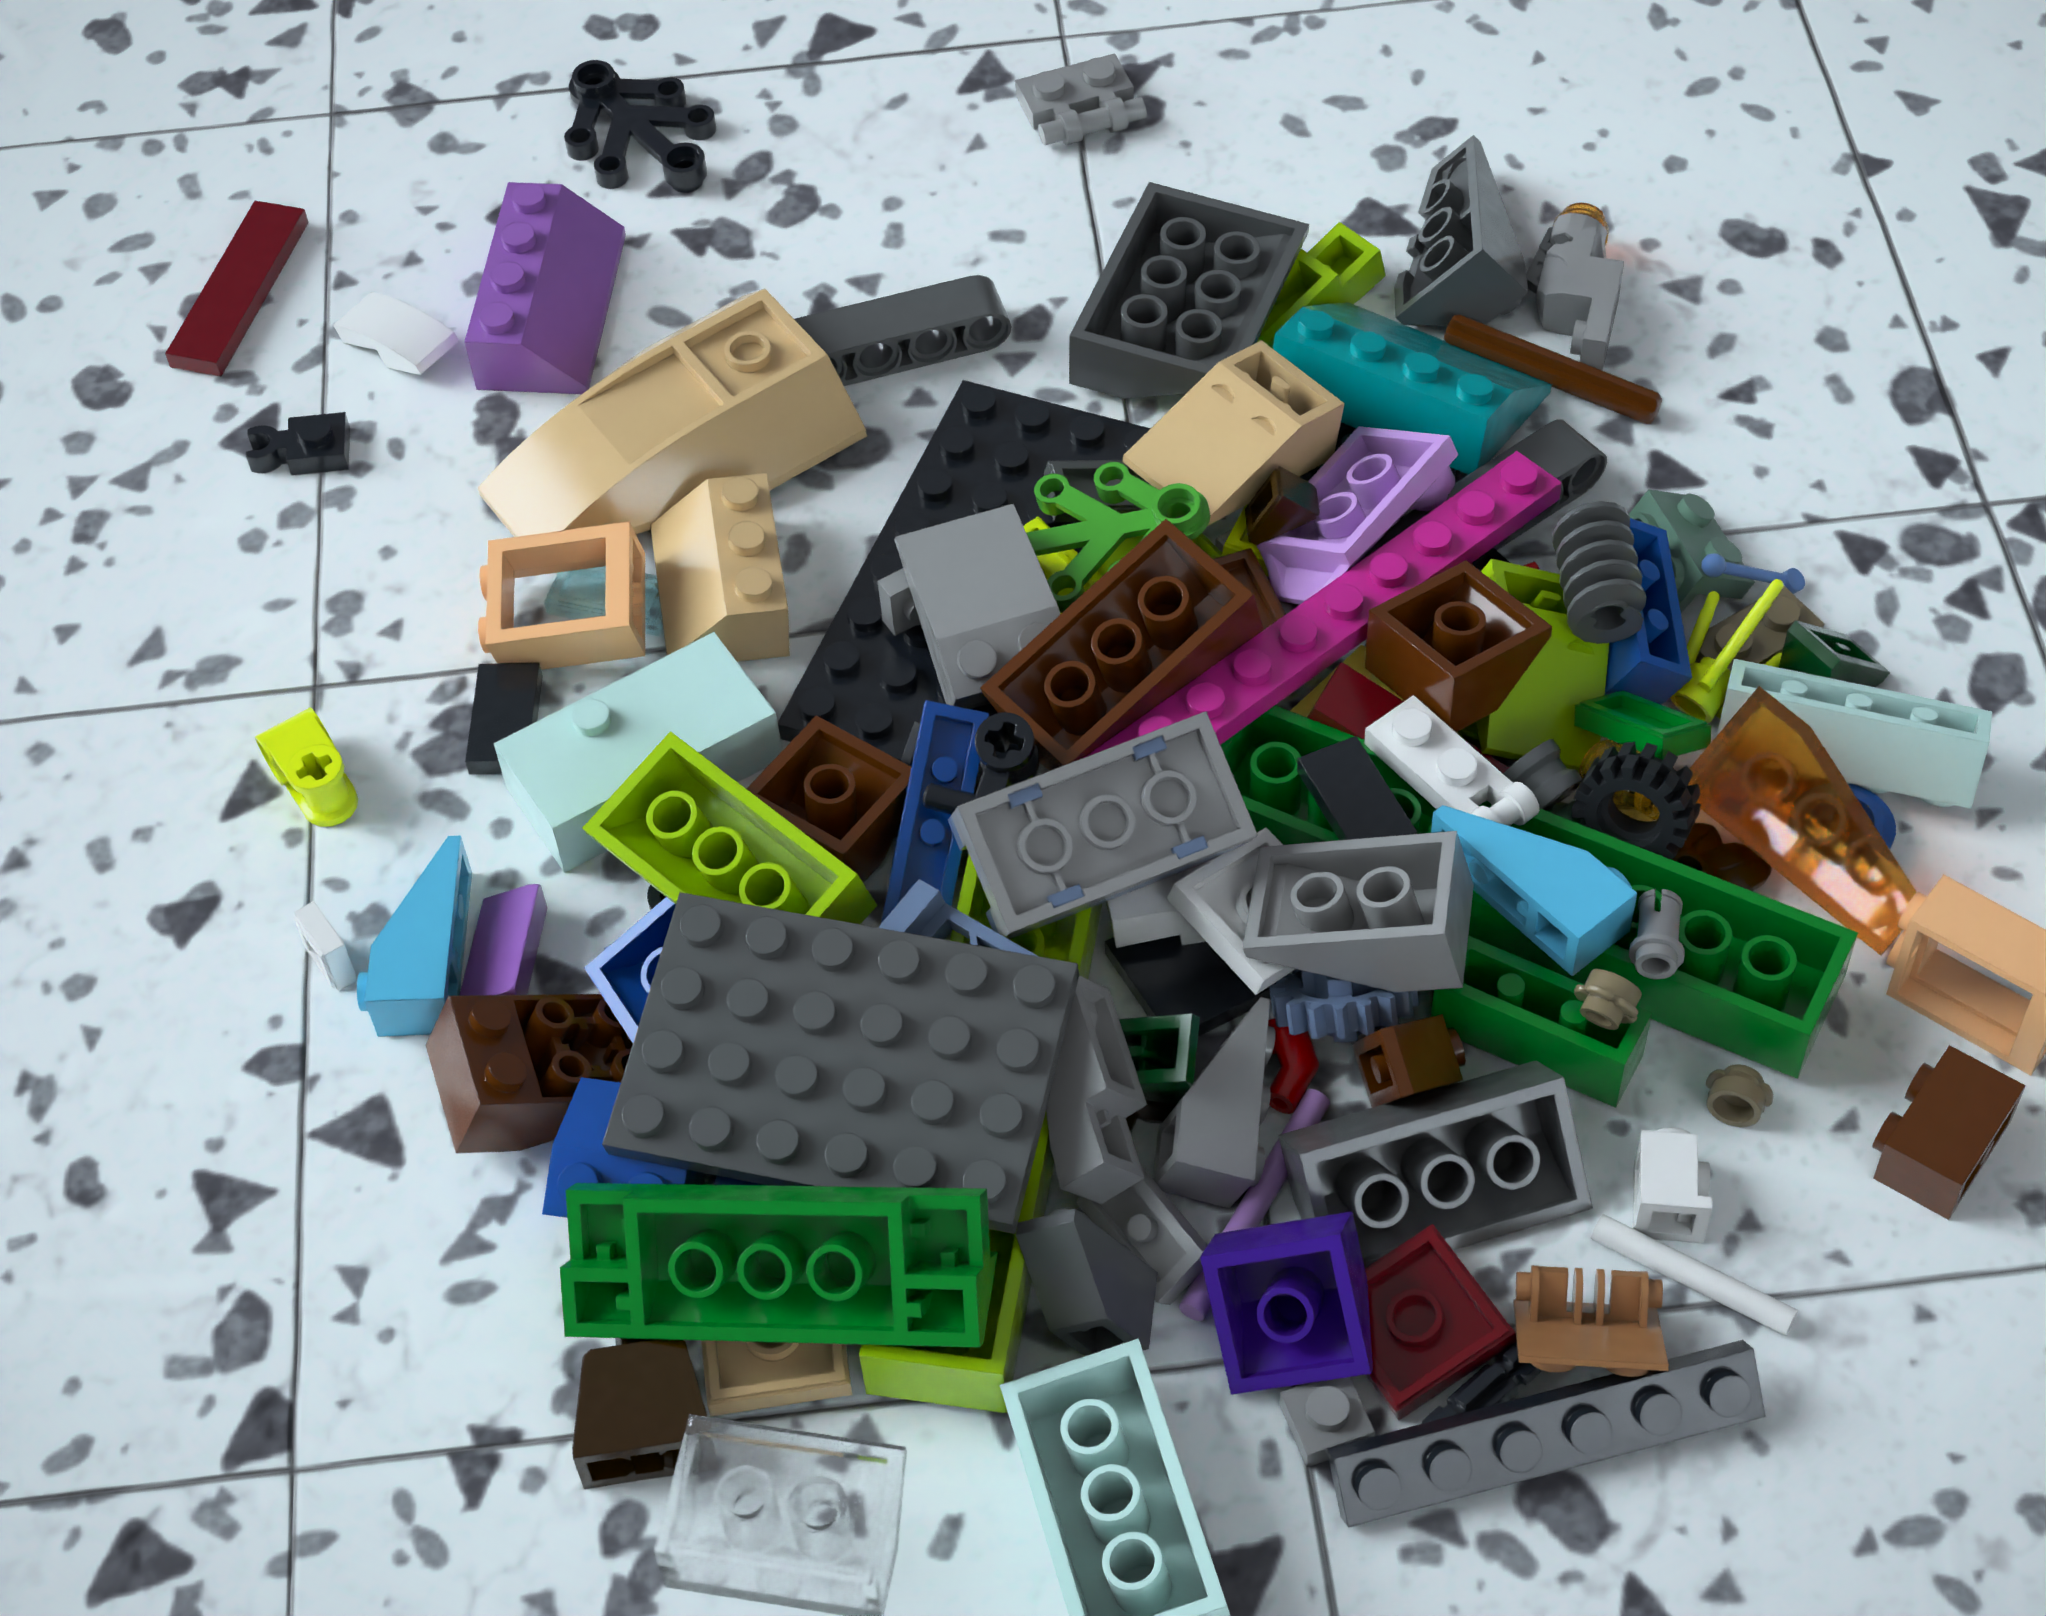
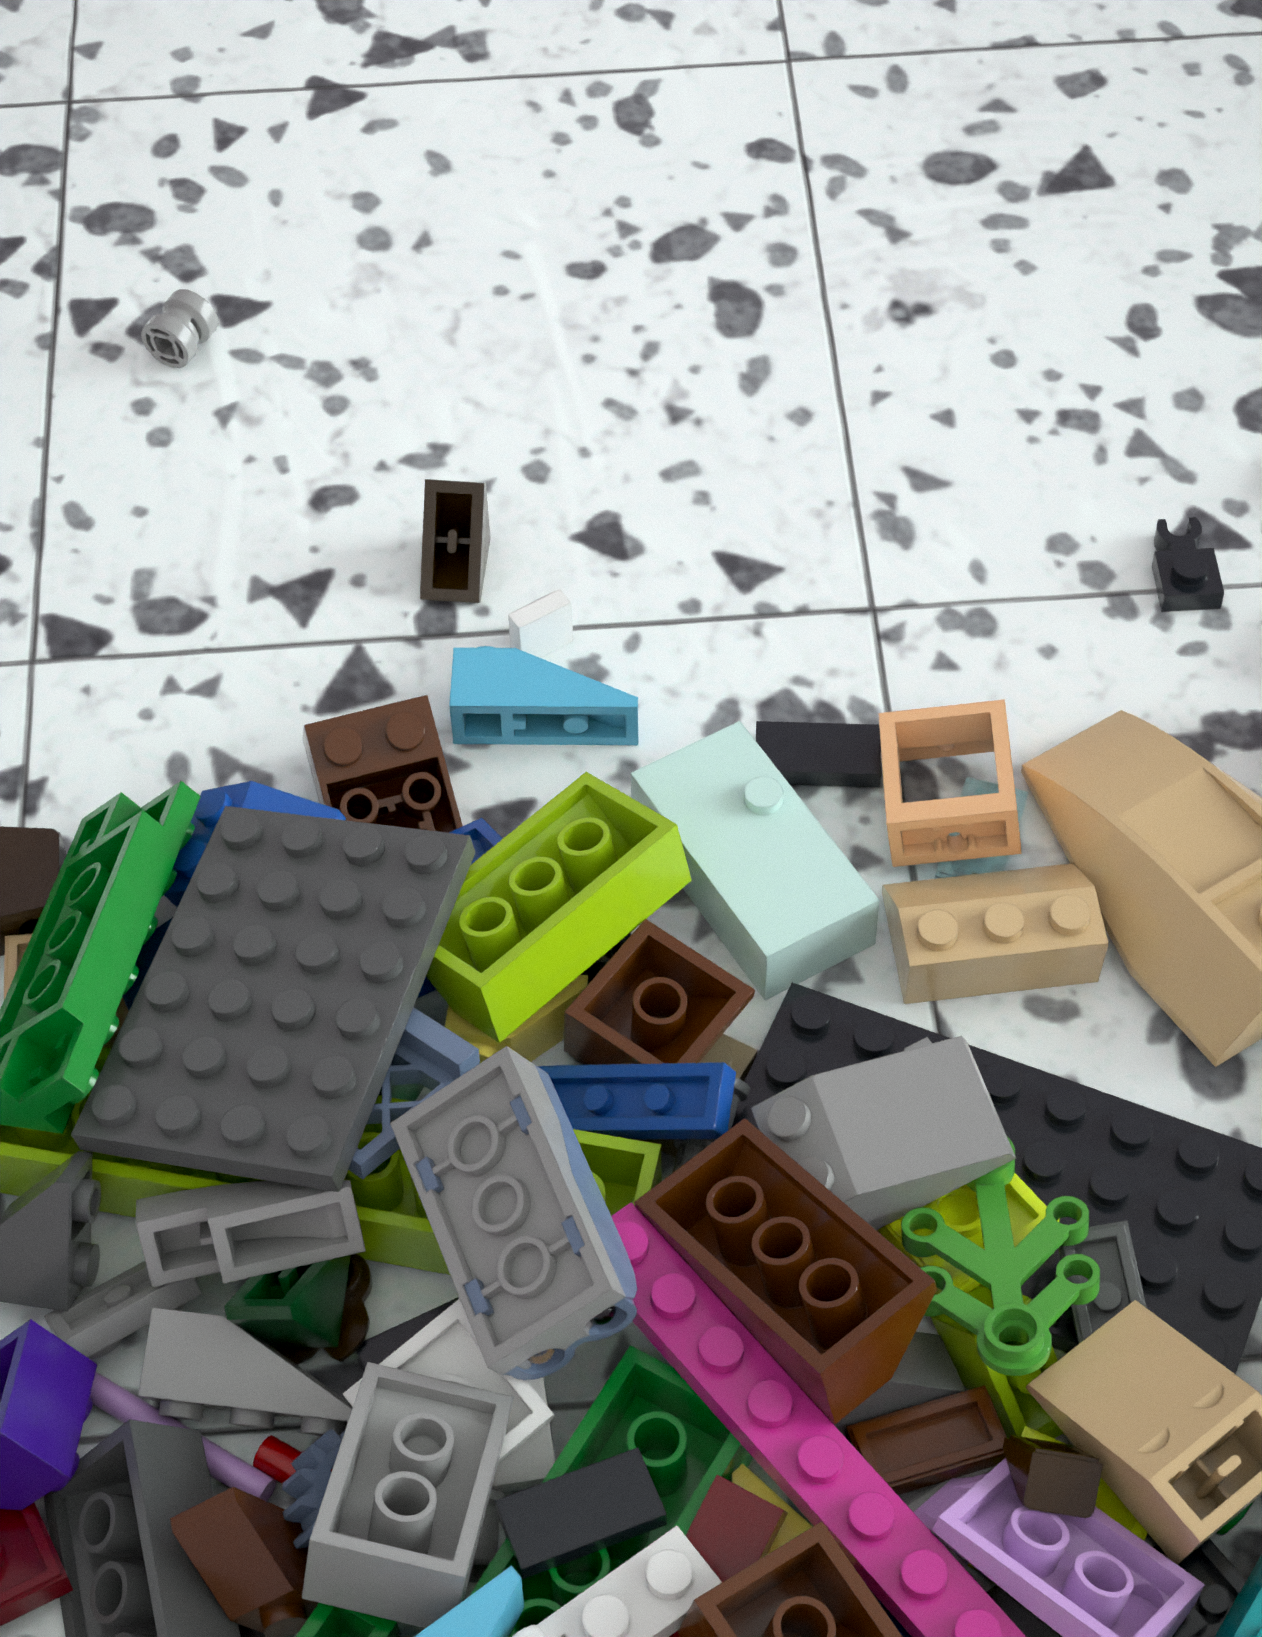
camera: 90 degrees right, 0 degrees up
neon yellow piece [255,707,358,827] -> none
medium lavender slope [459,884,548,996] -> none
black piece [923,712,1040,815] -> none
none -> dark brown slope [420,479,490,603]

